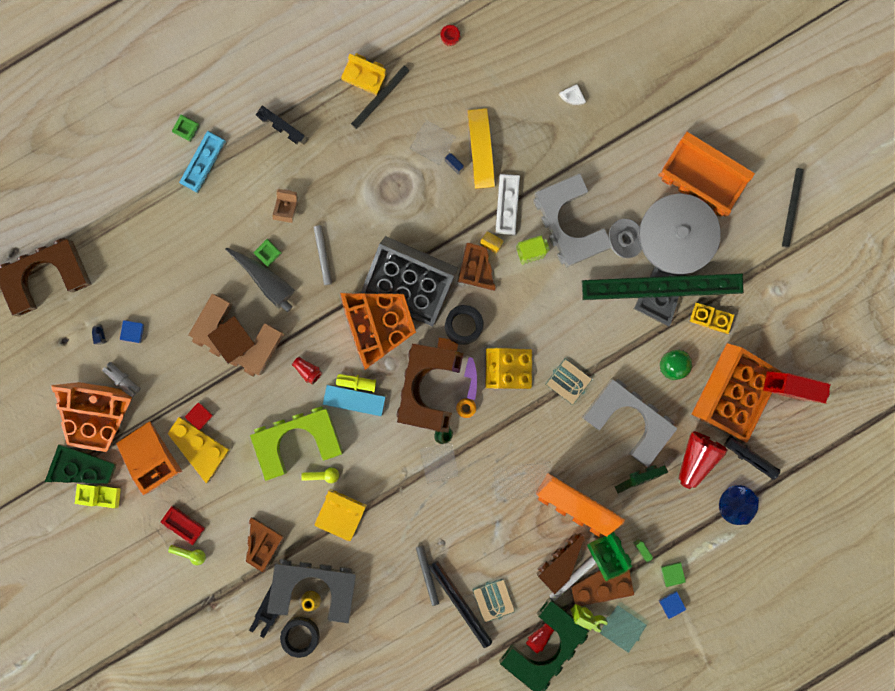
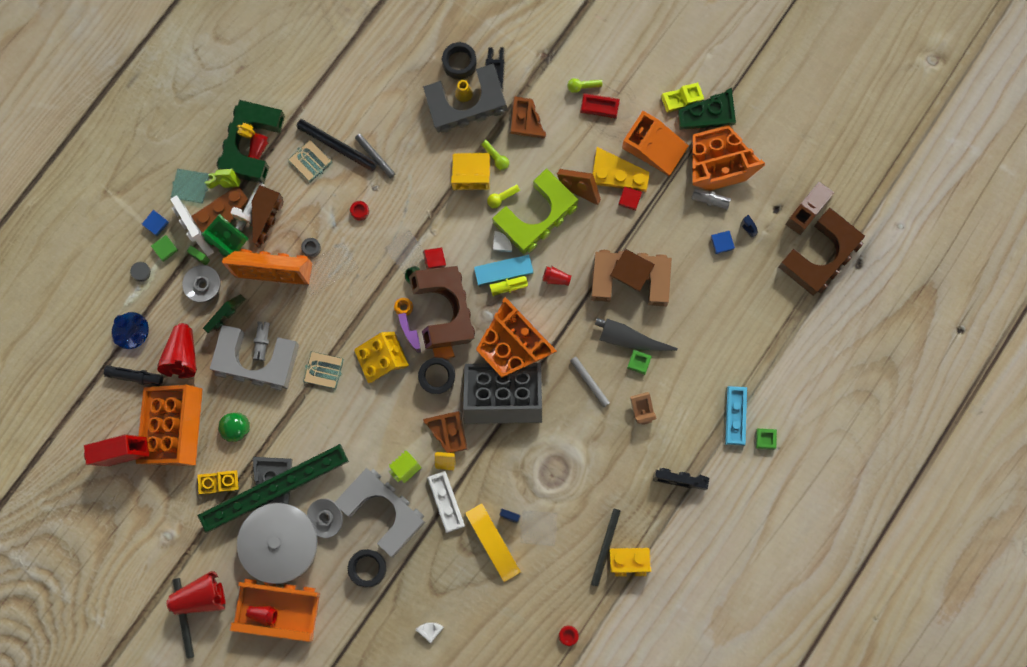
camera: 160 degrees right, 10 degrees down
none -> dark grey tile [130,262,151,282]
none -> red cone [166,571,226,615]
none -> white wing [171,195,214,256]
none -> light grey dish [182,265,221,302]
none -> white tile [231,207,252,224]
none -> yellow plate [237,123,255,139]
none -> red cone [246,606,278,626]
none -> light grey pin [253,321,270,361]
none -> dark grey tile [301,238,321,258]
none -> black tyre [348,549,387,588]
none -> red tile [350,201,369,221]
none -> red tile [423,247,446,269]
none -> lime bar [481,140,509,170]
none -> white tile [493,231,512,252]
none -> dark orange wing [557,169,601,205]
none -> reddish brown slope [785,182,834,236]

